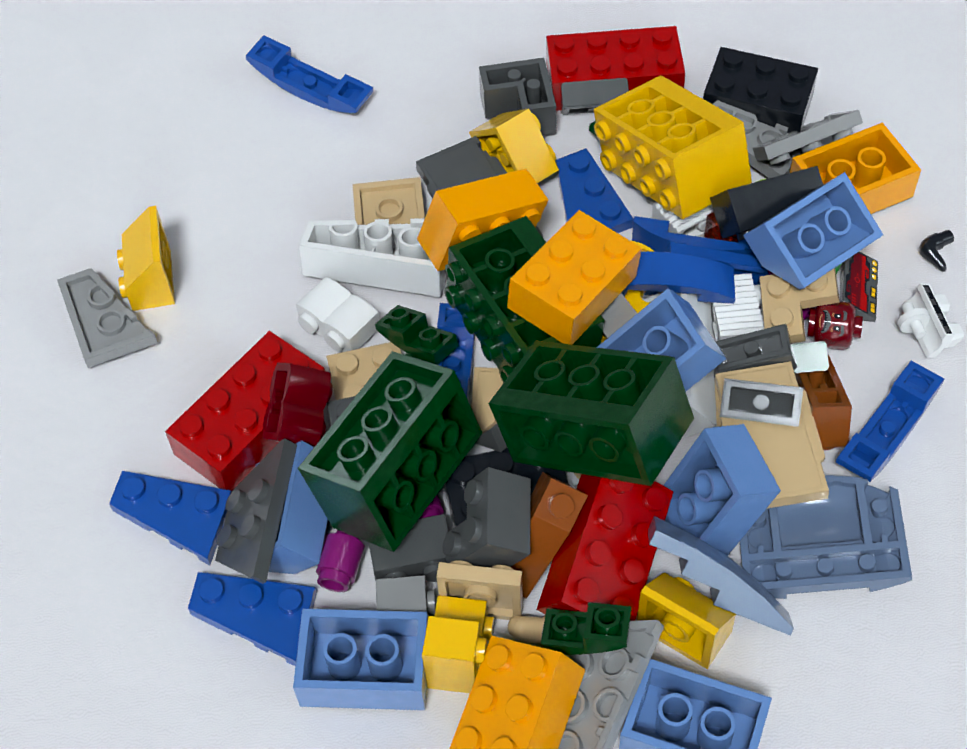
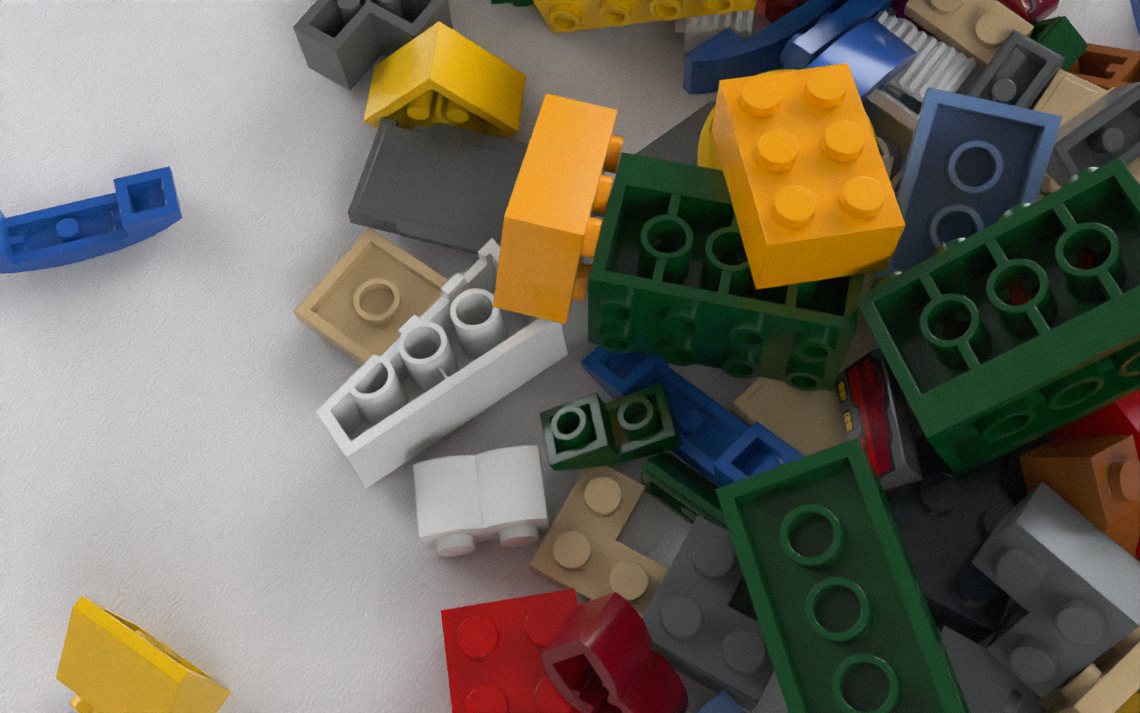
camera: 45 degrees left, 10 degrees up
blue wing [556,148,634,233] -> none

